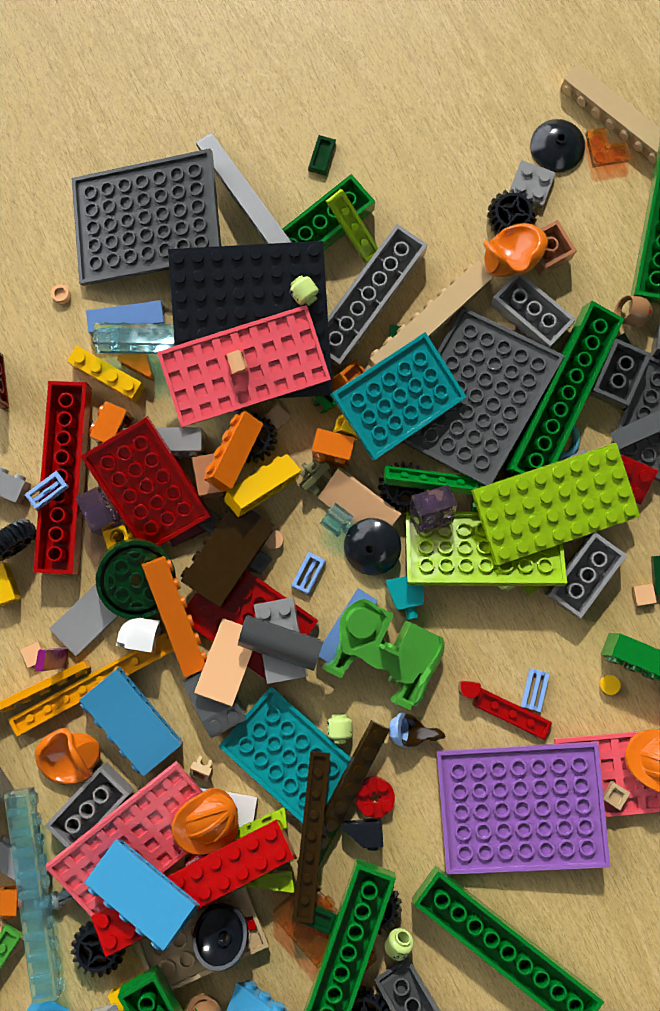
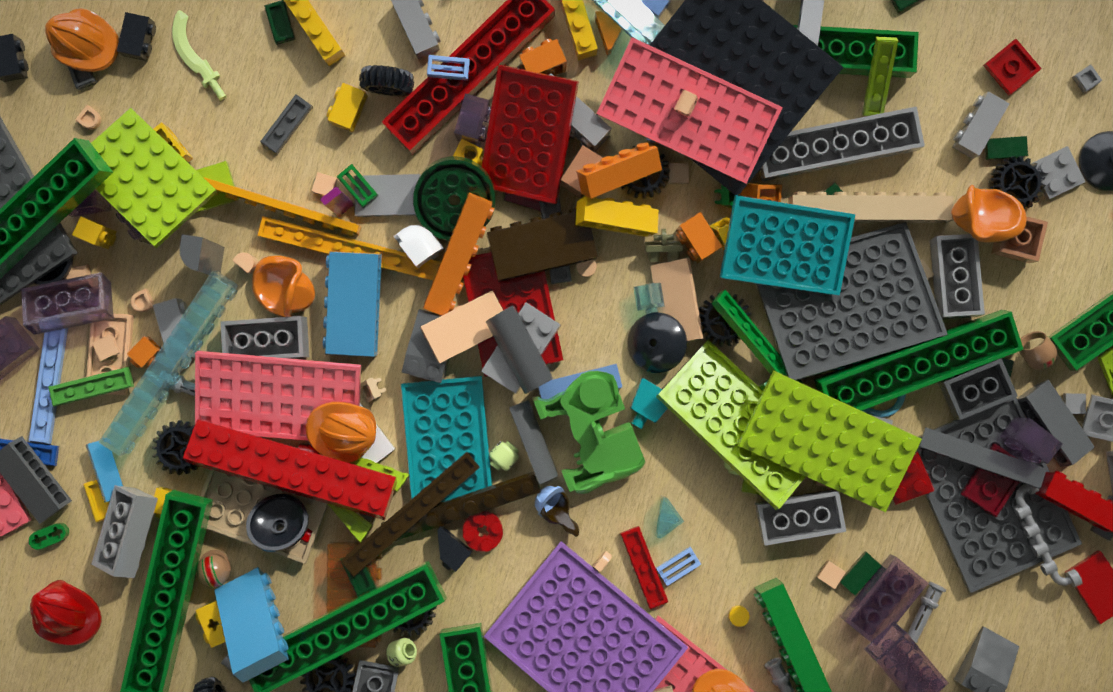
camera: 40 degrees right, 5 degrees up
dark azure brick [84,839,200,951] -> none
yellowish green head [290,275,319,306] -> none
light blue tile [291,552,326,595] -> none
brick [409,485,457,533] -> none
red brick [458,681,481,698] -> none
none -> light nougat brick [233,252,258,275]
none -> green tile [336,164,378,208]
none -> dark grey brick [509,400,558,484]
none -> light nougat tile [593,551,612,572]
none -> clear light blue slope [655,496,684,538]
none -> light grey brick [953,92,1009,159]
none -> red plate [983,39,1042,96]
none -> dark green tile [985,136,1028,160]
none -> light grey tile [1072,64,1102,93]

